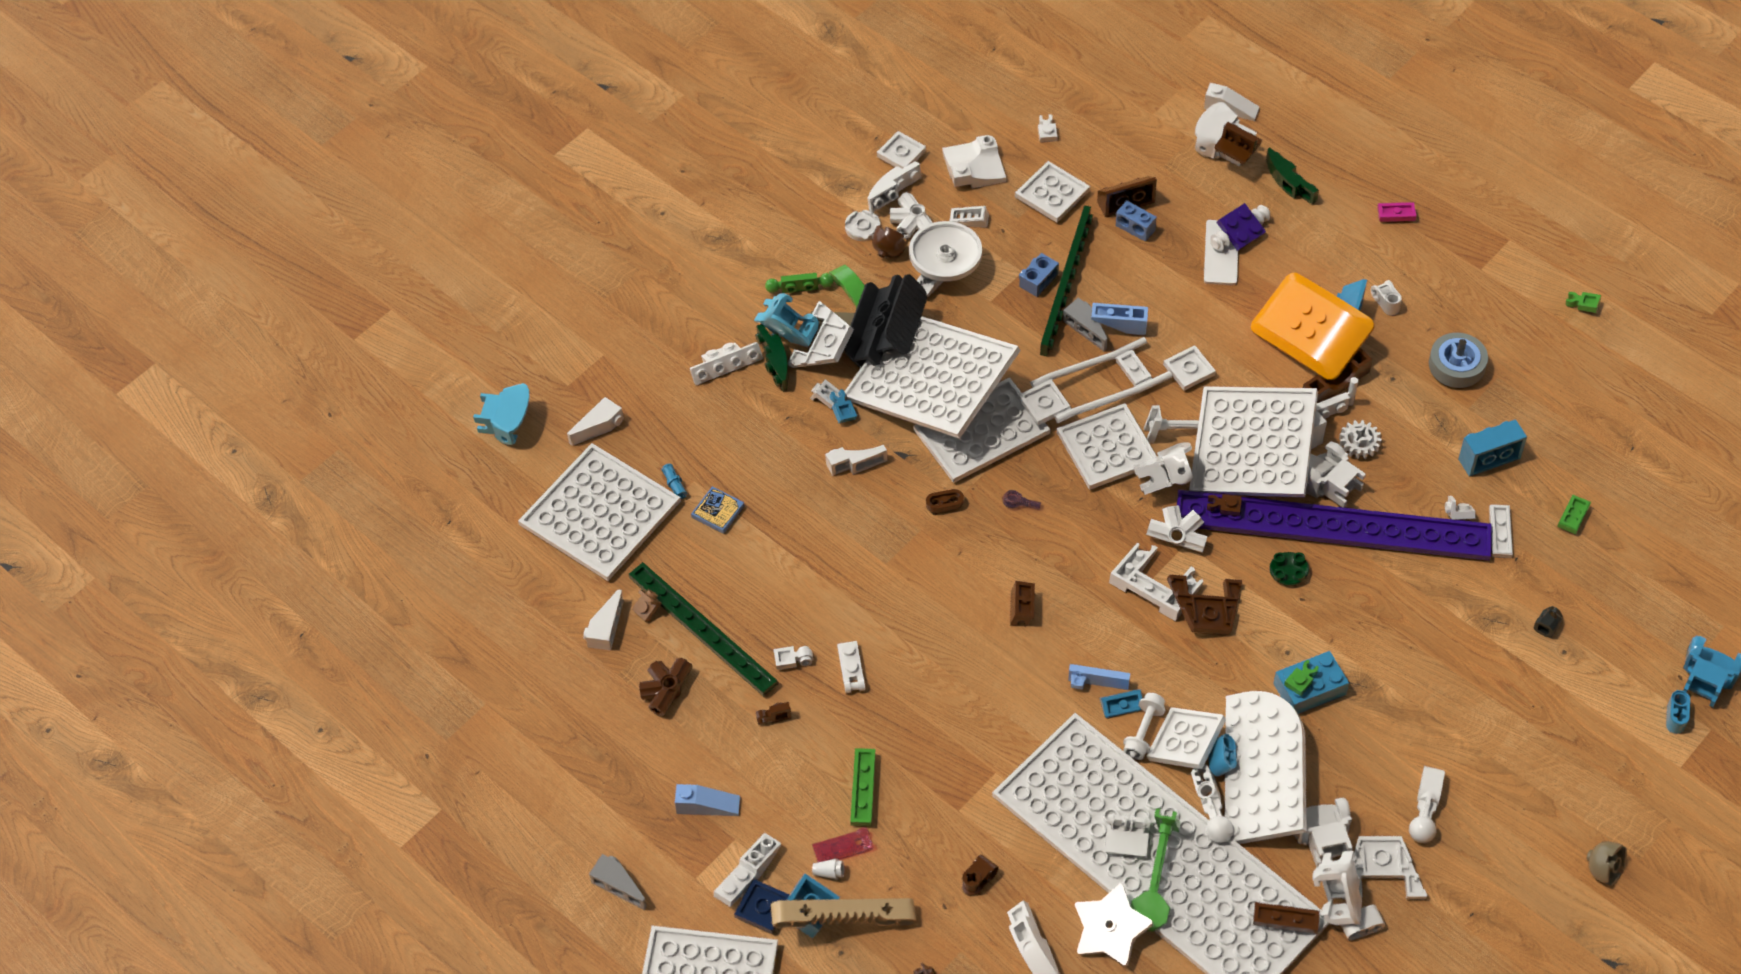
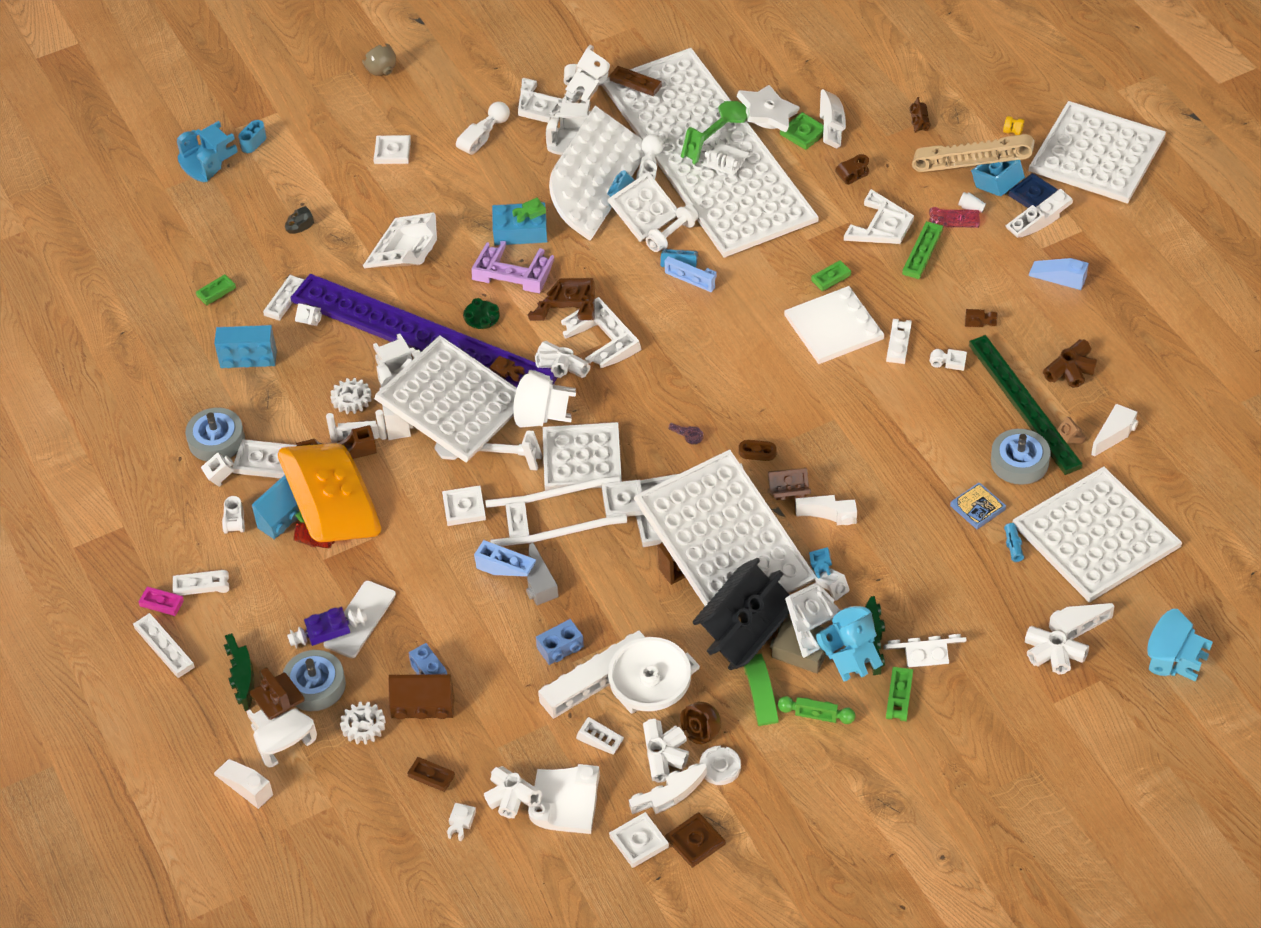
camera: 160 degrees left, 5 degrees down
light grey slope [589,854,647,910] -> none
reddish brown hinge [1010,581,1035,626] -> none
white plate [1015,161,1090,223] -> none
dark green plate [1040,205,1093,357] -> none
bright green plate [1566,292,1601,313] -> none
none -> white plate [133,613,195,678]
none -> white plate [173,570,229,596]
none -> white brick [201,453,234,487]
none -> white plate [232,439,296,478]
none -> wheel [283,650,346,711]
none -> white gear [340,702,386,744]
none -> white slope [363,213,437,268]
none -> white tile [374,135,411,164]
none -> reddish brown plate [407,757,455,792]
none -> lavender wedge [472,241,554,294]
none -> white piece [484,766,542,818]
none -> white brick [538,631,645,719]
none -> reddish brown tile [665,812,726,868]
none -> reddish brown bracket [768,467,811,500]
none -> bright green tile [780,112,824,150]
none -> white plate [784,286,884,364]
none -> bright green plate [811,260,851,291]
none -> white wing [844,189,914,244]
none -> bright green plate [886,667,913,722]
none -> wheel [991,429,1050,485]
none -> white piece [1025,626,1089,674]

